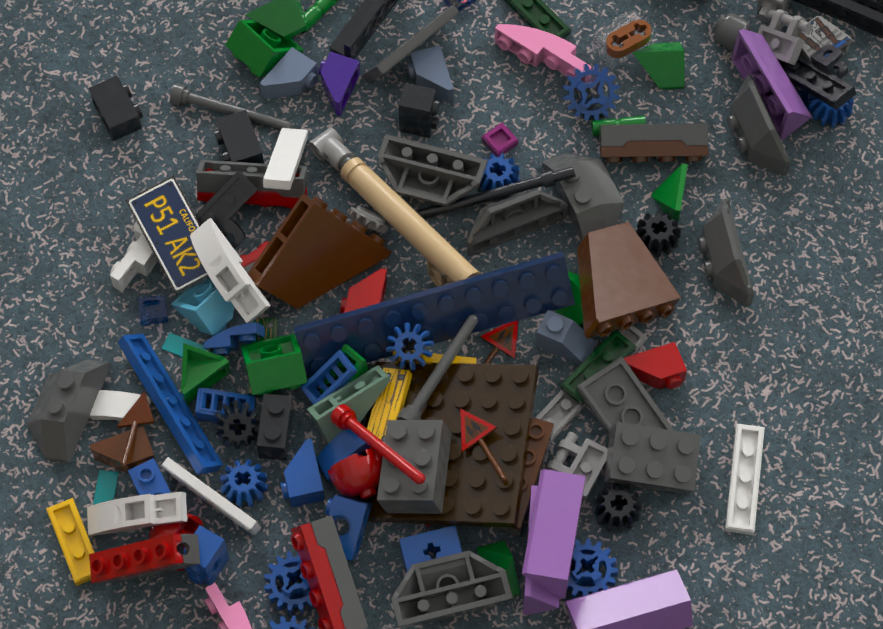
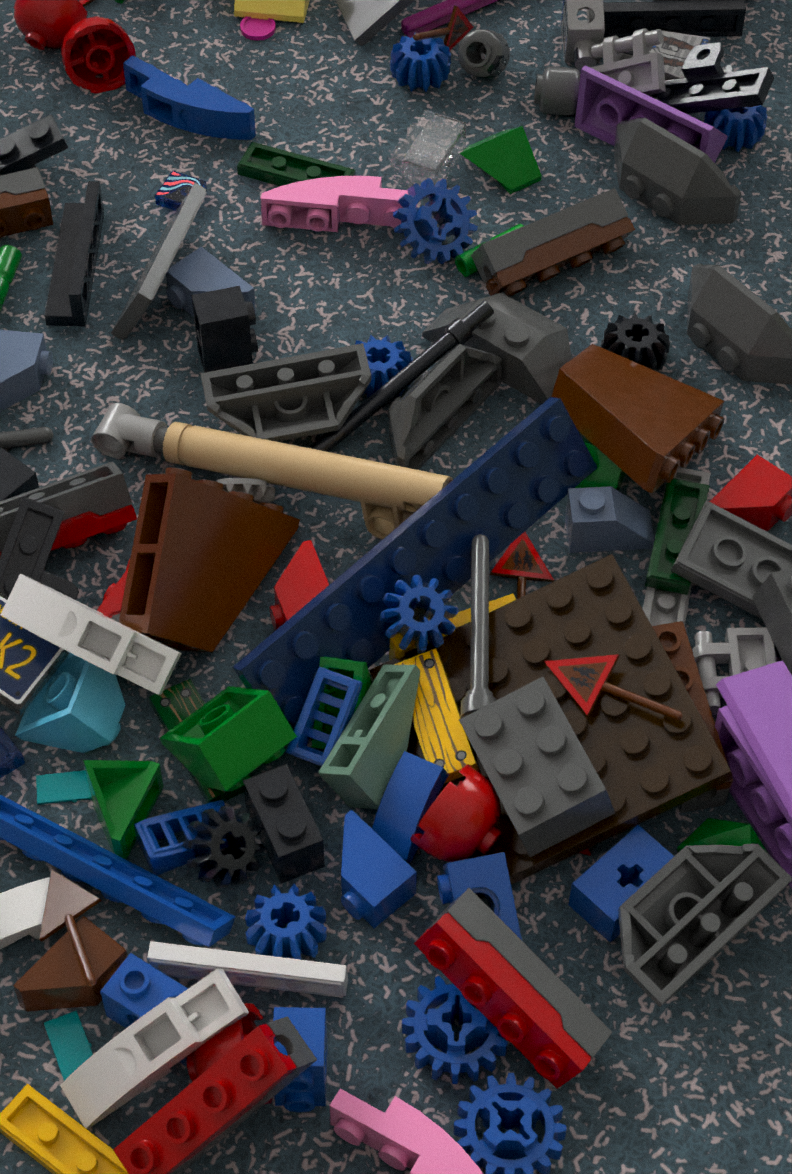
camera: 30 degrees left, 10 degrees down
blue slope [204,322,265,356] -> none
white tile [263,128,308,190] -> none
dark purple slope [318,51,360,116] -> none
red piece [331,404,425,484] -> none
magenta tile [481,122,519,158] -> none
dark orange beam [606,20,651,58] -> none
green slope [651,164,688,222] -> none

